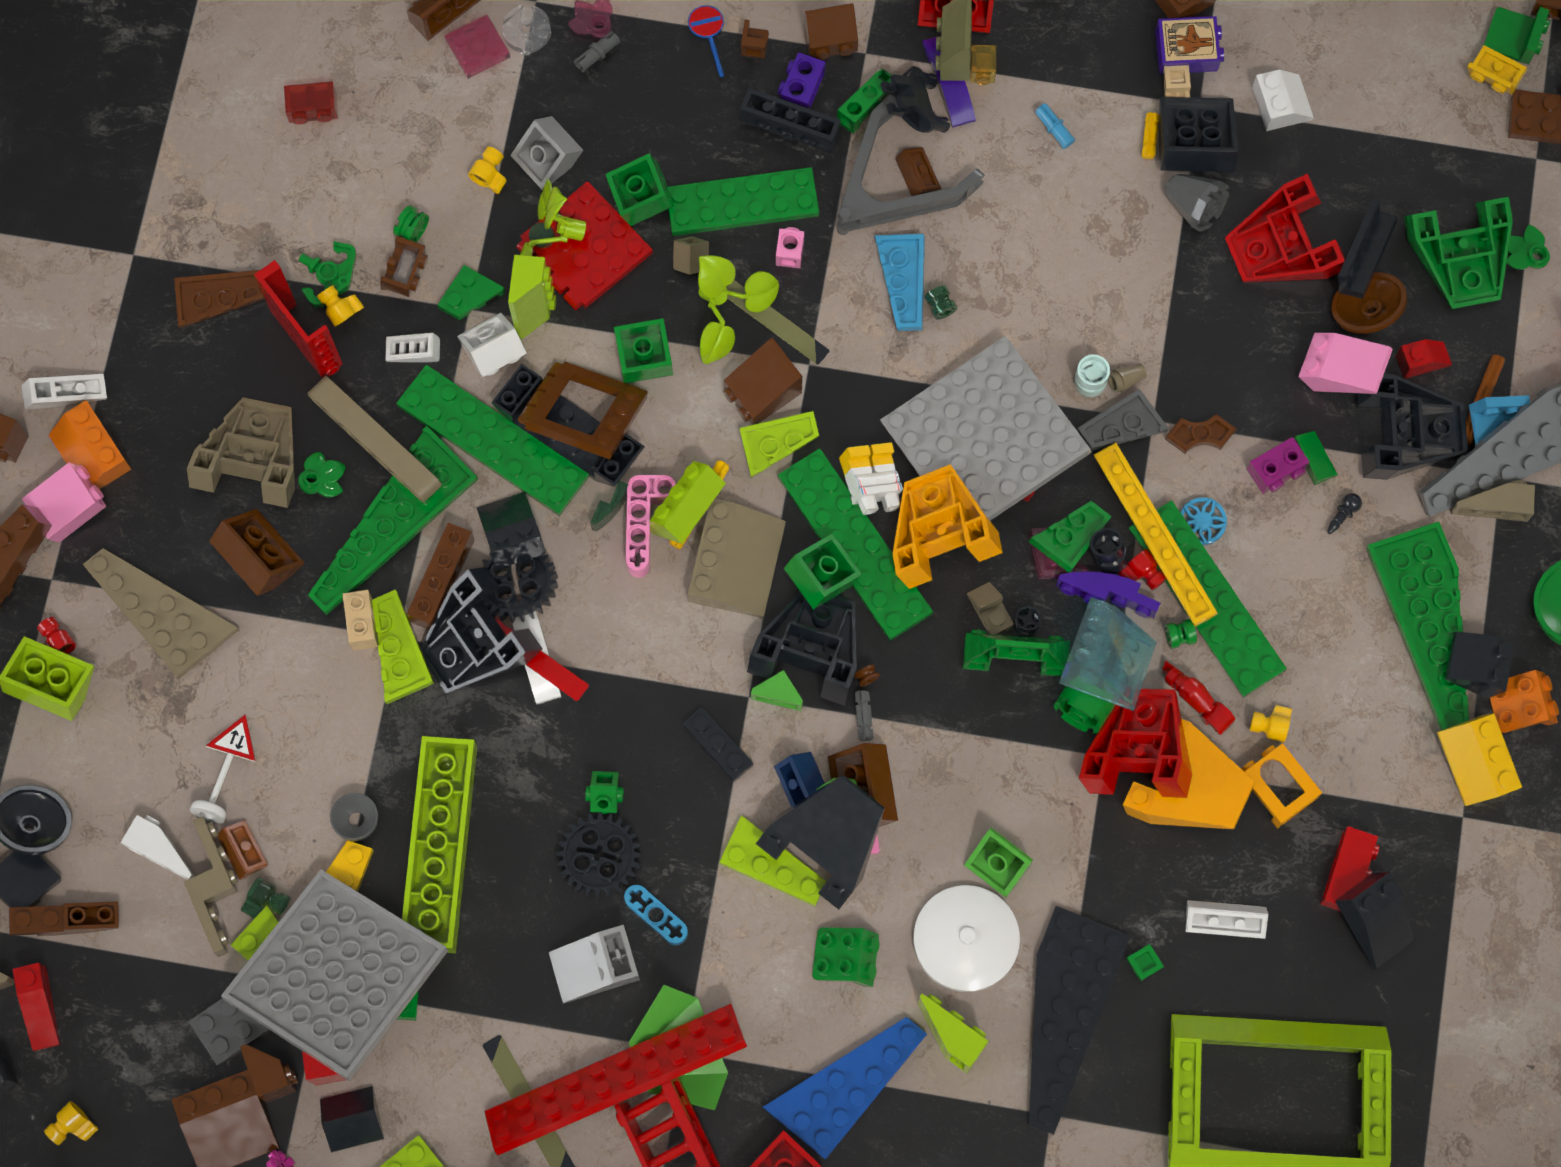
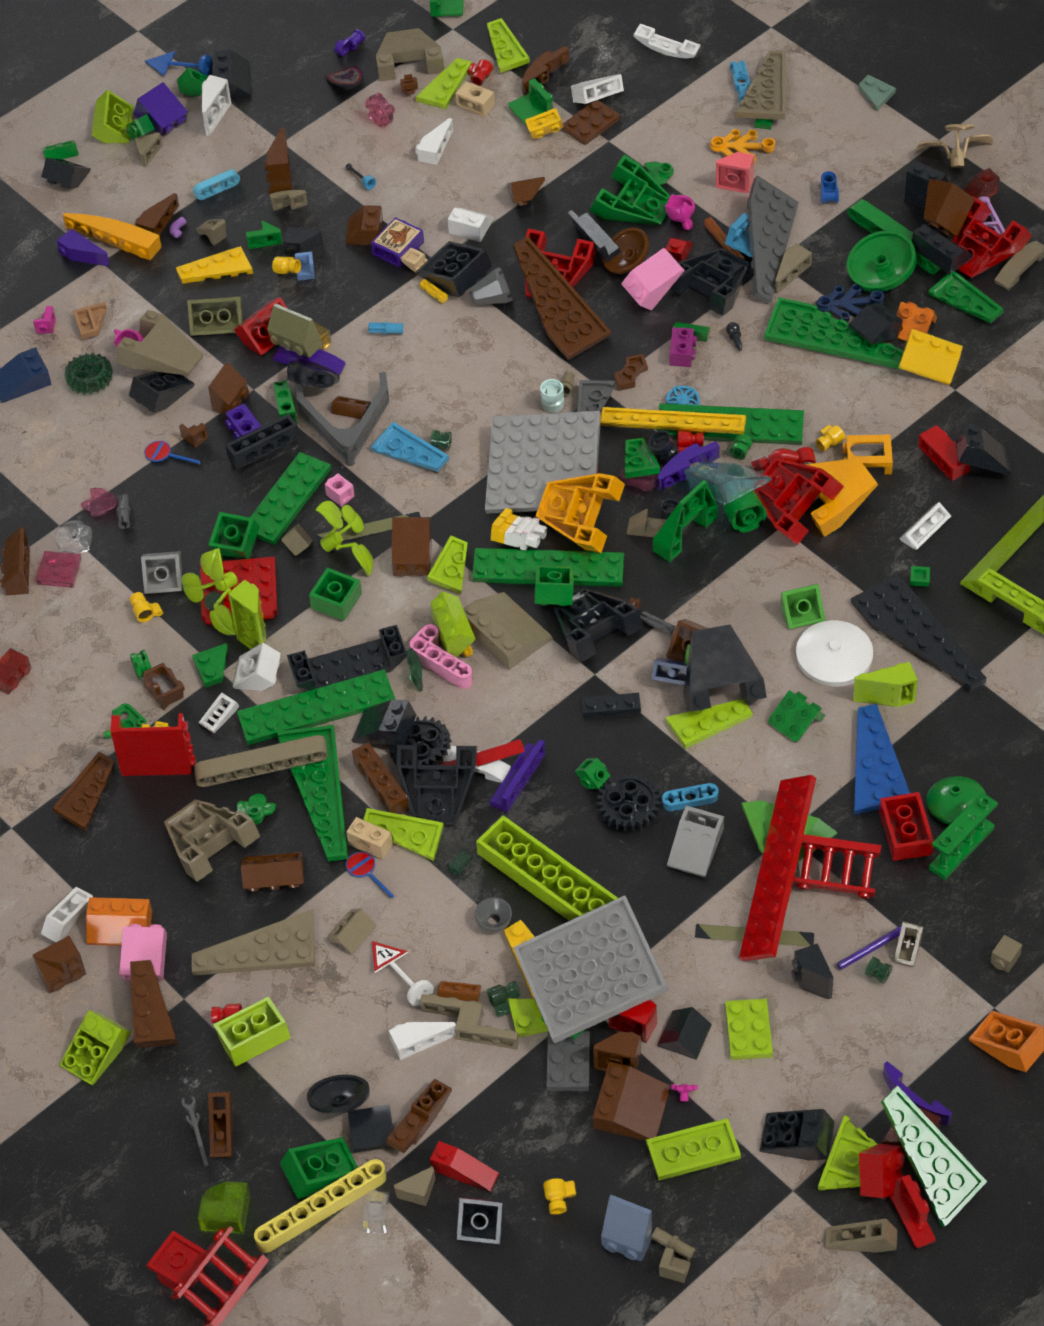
camera: 50 degrees left, 20 degrees down
reddish brown hinge [518,361,648,459] -> none
bright green slope [751,670,803,712] -> none
none -> dark tan panel [327,908,376,954]
none -> piece [346,852,394,898]
none -> clear green piece [448,850,473,876]
none -> dark purple fence [490,739,545,813]
none -> reddish brown slope [507,177,545,206]
none -> reddish brown wing [513,236,611,360]
none -> dark pink hair [665,194,695,230]
none -> dark blue plant [815,284,884,322]

